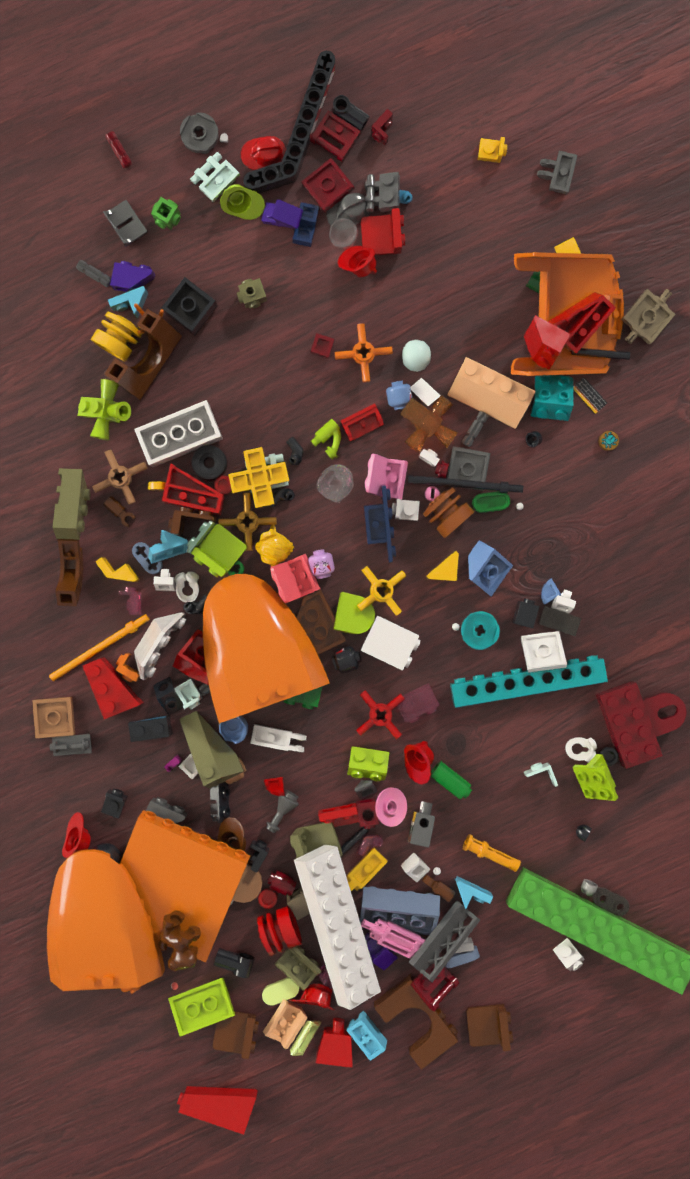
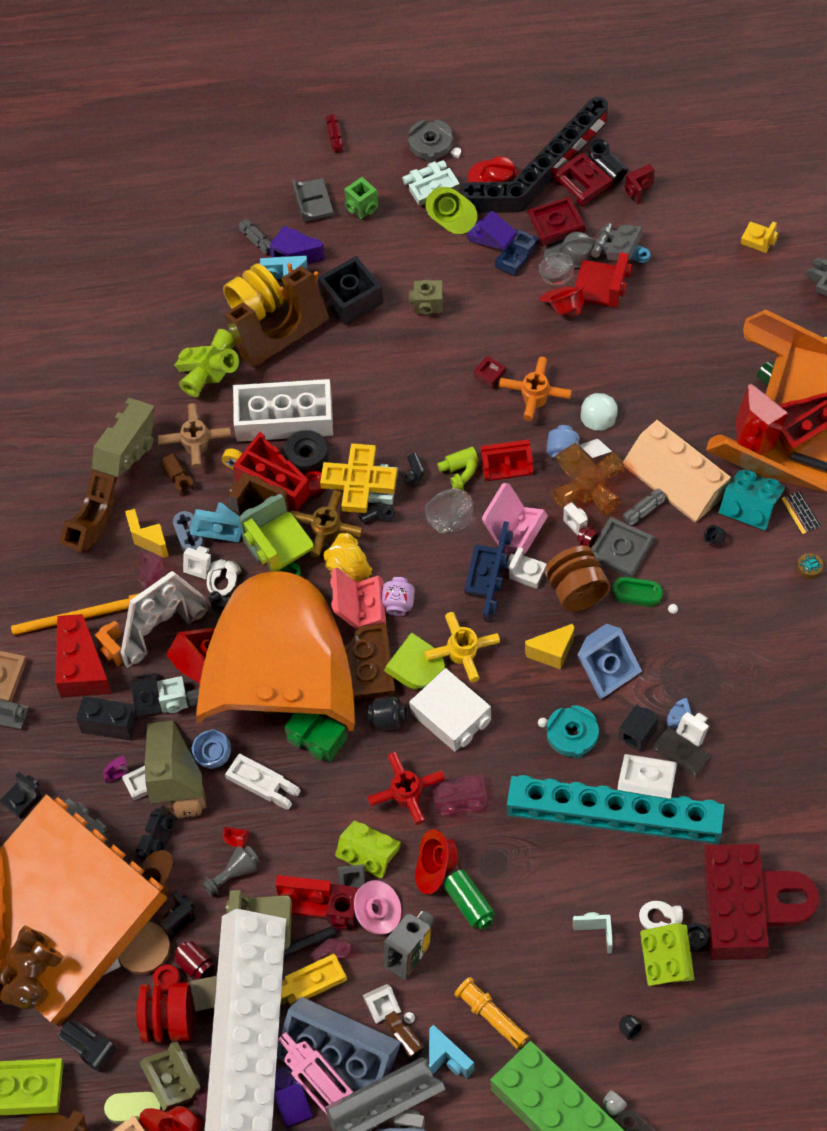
camera: 20 degrees right, 30 degrees down
black bar [408,475,524,493] -> none

